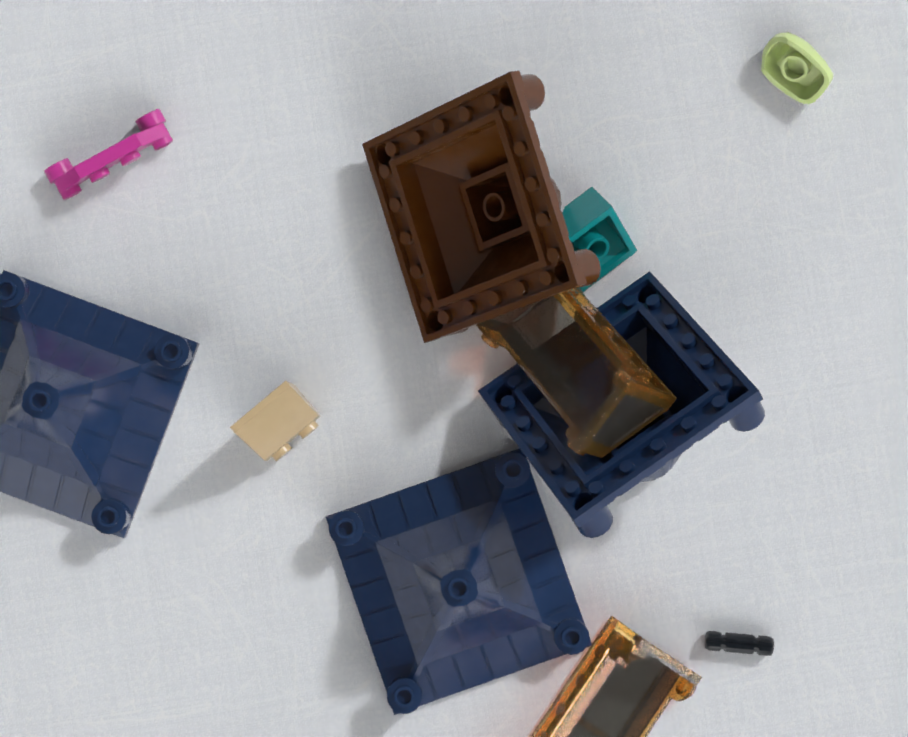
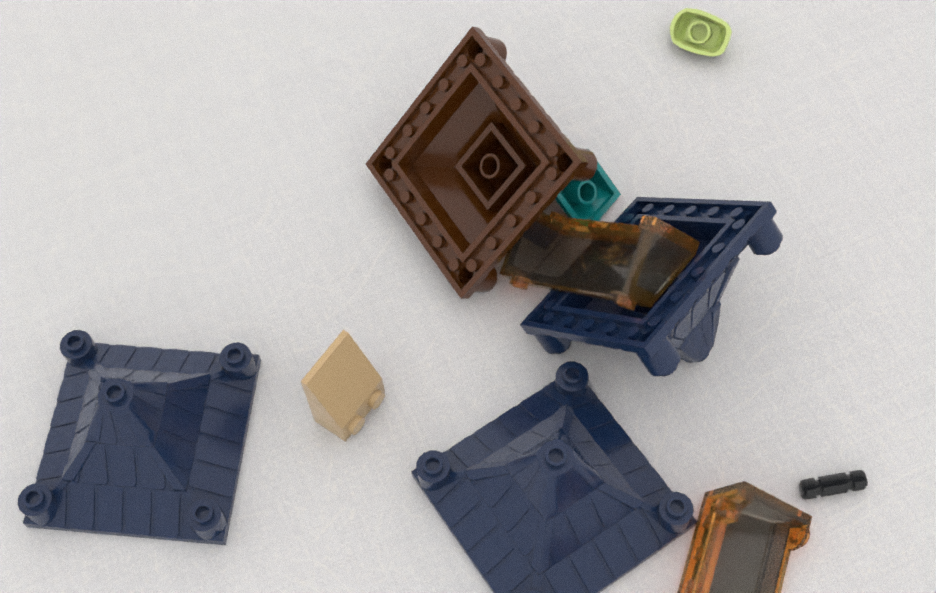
camera: 10 degrees left, 25 degrees down
dark pink plate [44,109,173,200] -> none

